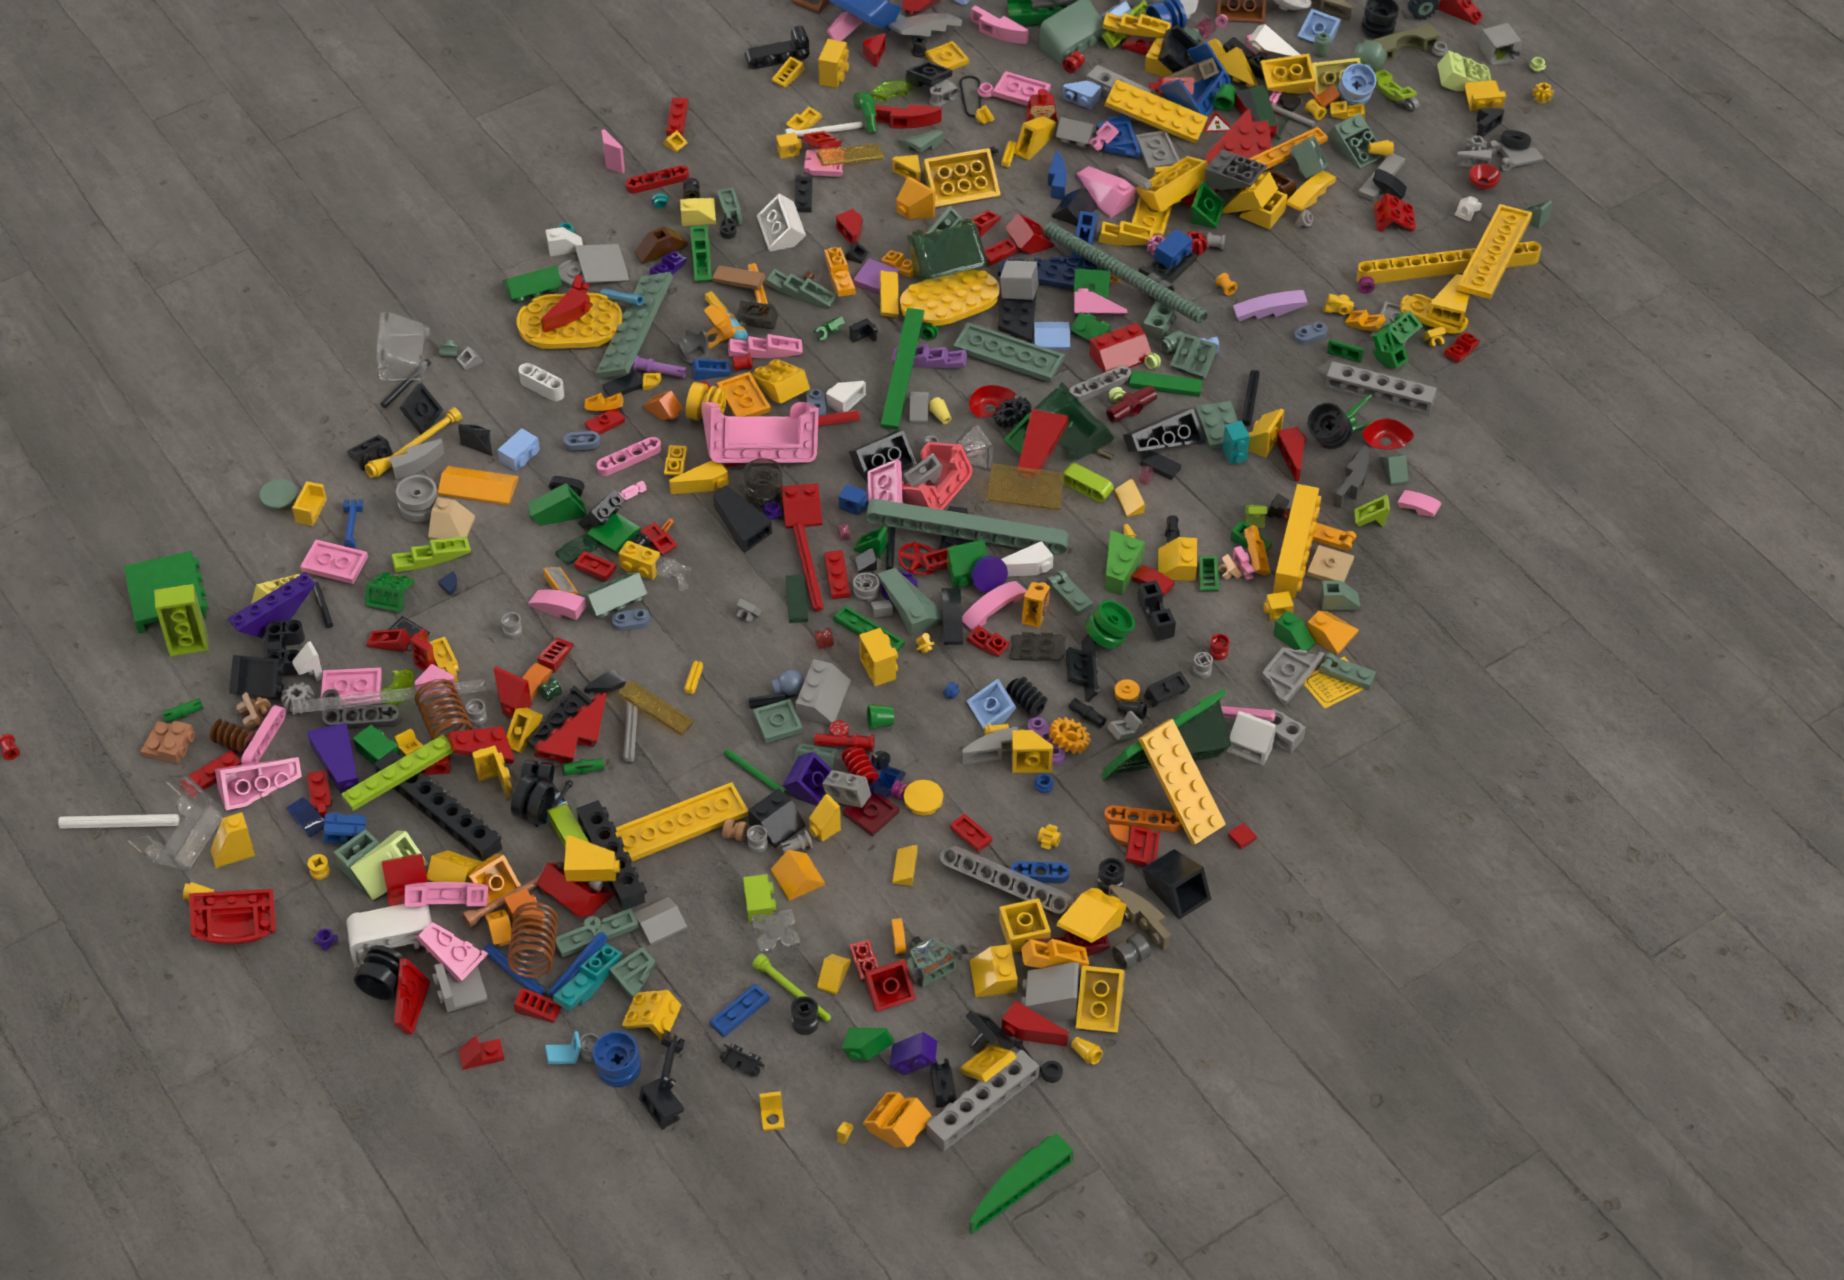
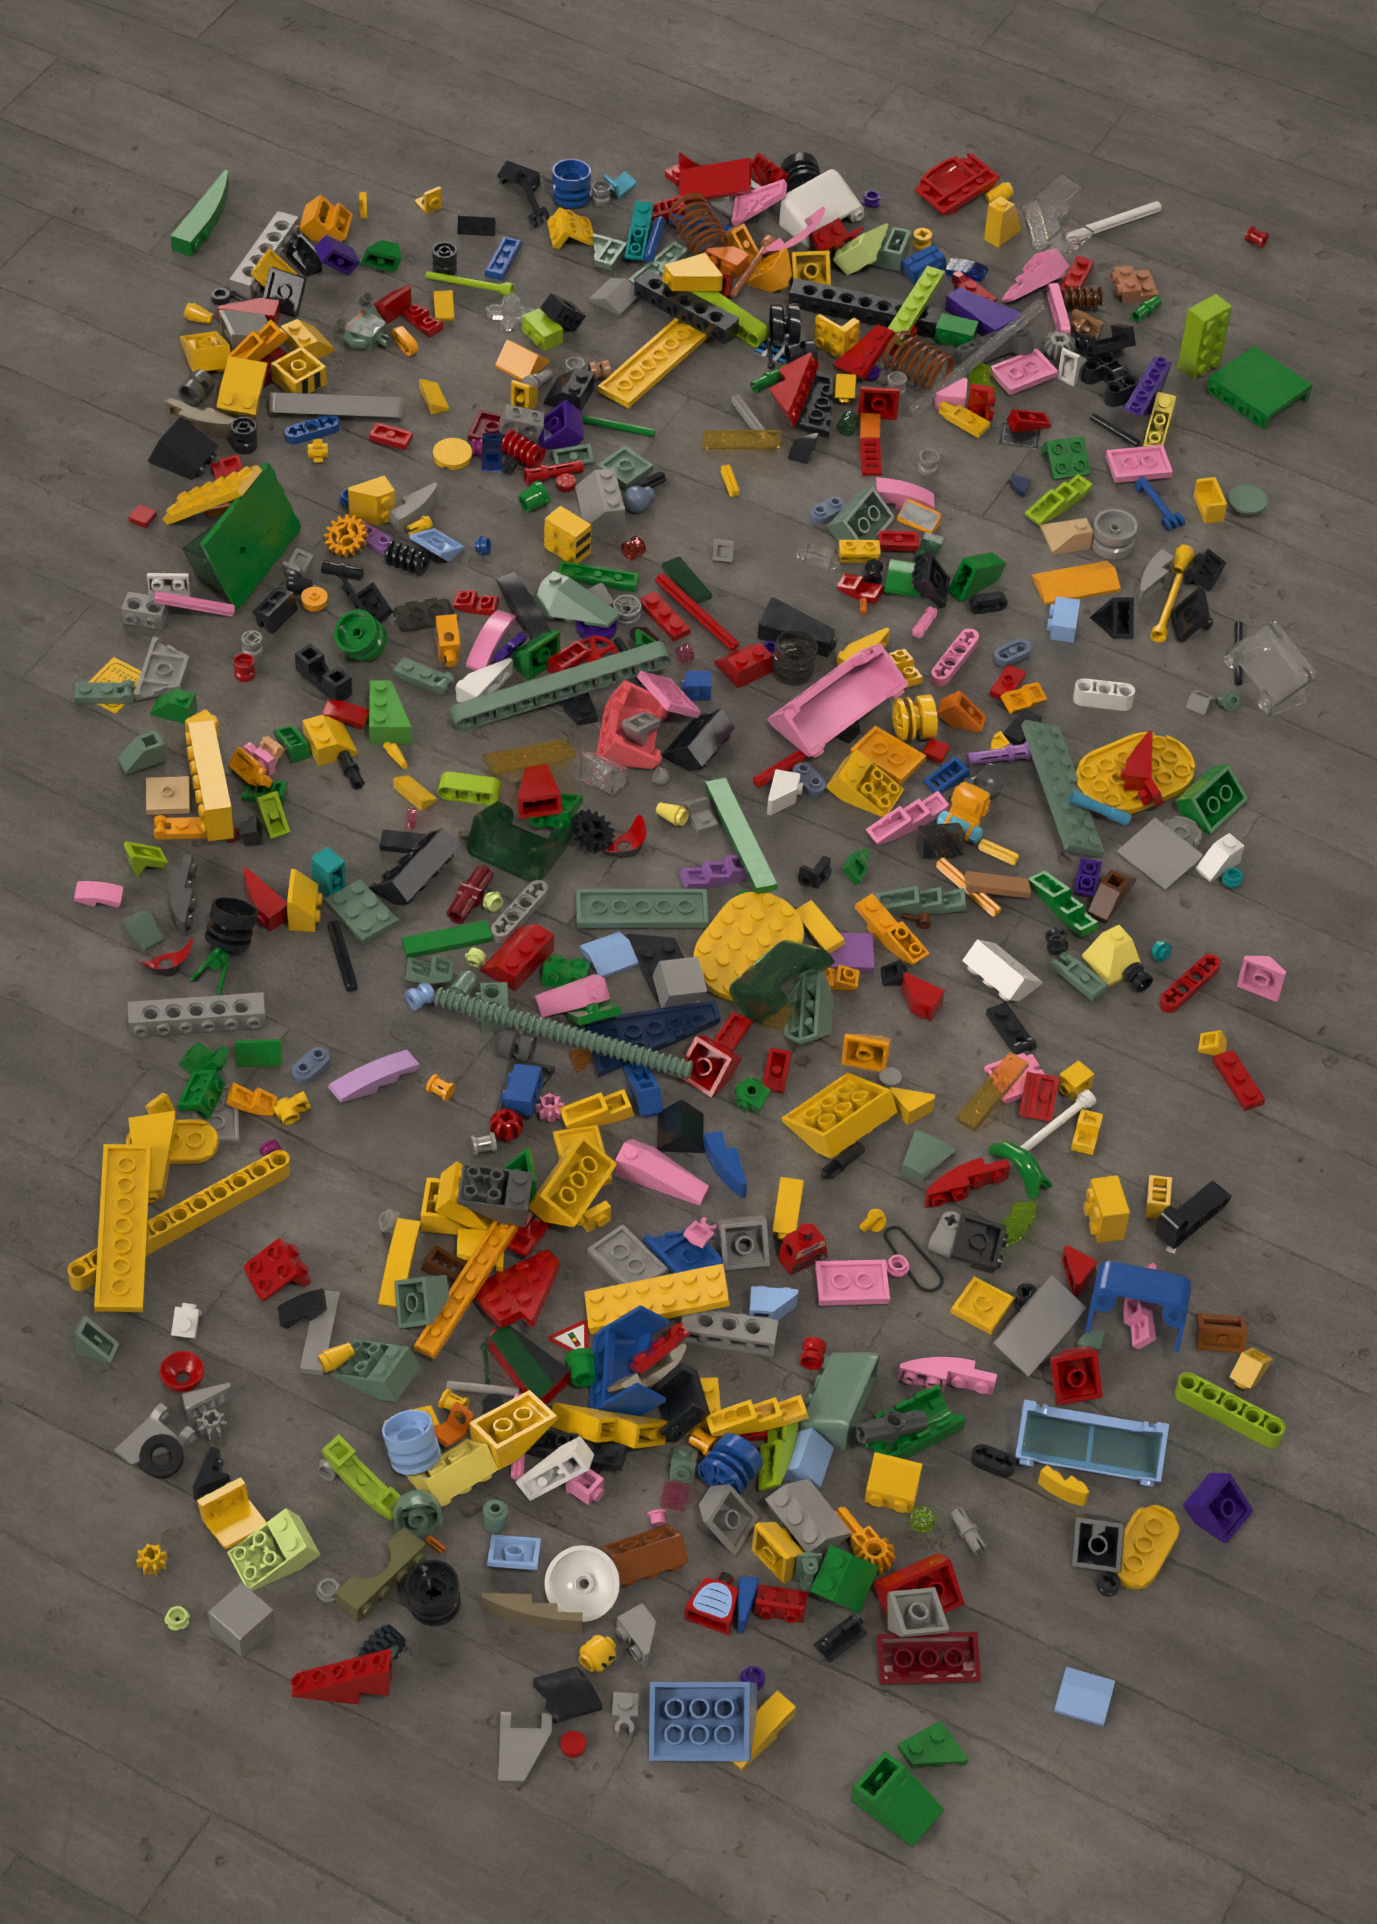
camera: 150 degrees right, 0 degrees up
yellow bracket [394,729,424,757] -> none
red bush [732,353,753,372] -> none
yellow plate [916,633,935,654] -> none
yellow axle [1001,141,1017,168] -> none
light grey axle [1117,163,1152,190] -> none
light orange slope [1307,611,1359,655] -> none
red slope [1444,332,1480,363] -> none
none -> black brick [540,293,586,331]
none -> red tile [679,157,752,204]
none -> green brick [733,1077,771,1115]

